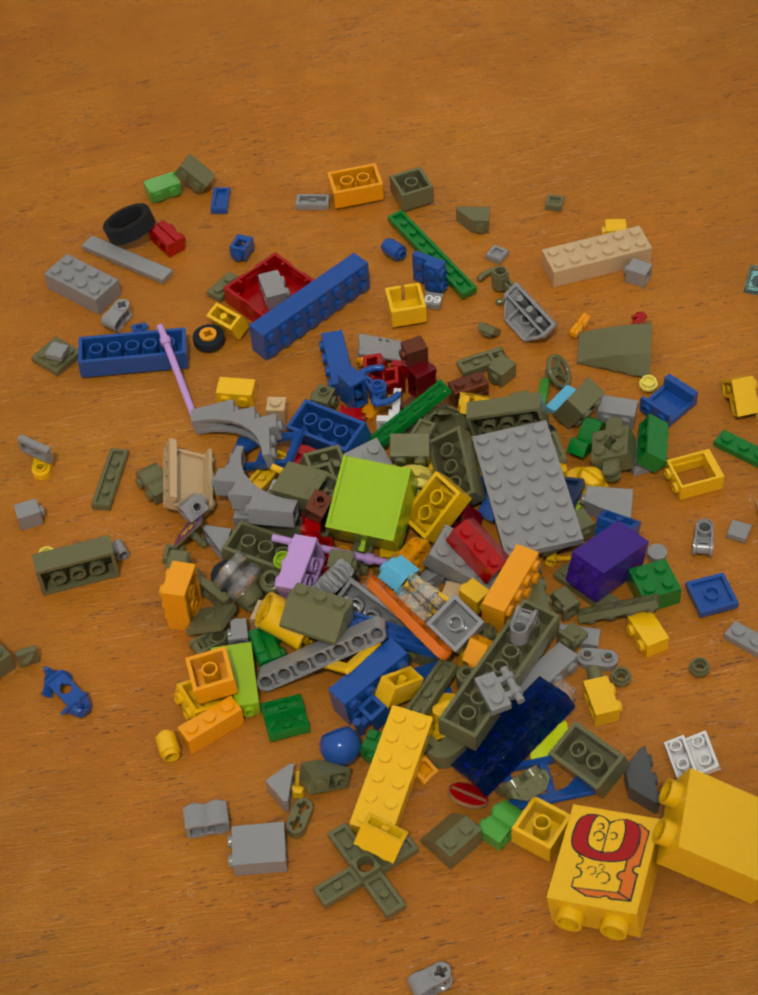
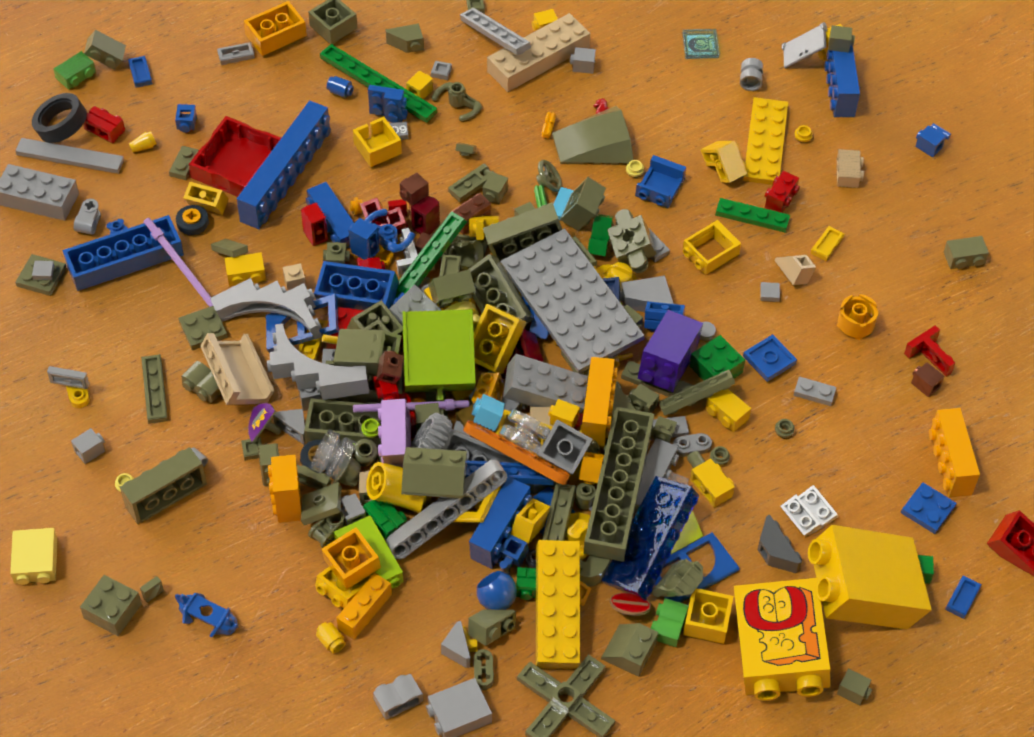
camera: 25 degrees left, 5 degrees up
light grey brick [175,493,209,523] -> none
light grey brick [258,270,290,310] -> none
green slope [260,694,311,742] -> none
yellow brick [353,813,409,864] -> none
light grey door [358,333,404,361] -> none
red slope [445,518,509,585] -> none
light grey plate [474,666,525,716] -> none
light grey wedge [504,282,557,343] -> none
light grey piece [510,605,539,646] -> none
olive brick [548,721,630,799] -> none
light grey brick [597,395,638,429] -> none
green brick [636,413,669,473] -> none
light grey piece [692,518,714,557] -> none
none -> yellow cone [129,131,157,153]
none -> olive plate [178,306,228,350]
none -> olive tile [211,239,248,258]
none -> red brick [301,203,328,246]
none -> yellow brick [406,71,433,99]
none -> light grey plate [460,8,531,55]
none -> olive brick [837,668,872,706]

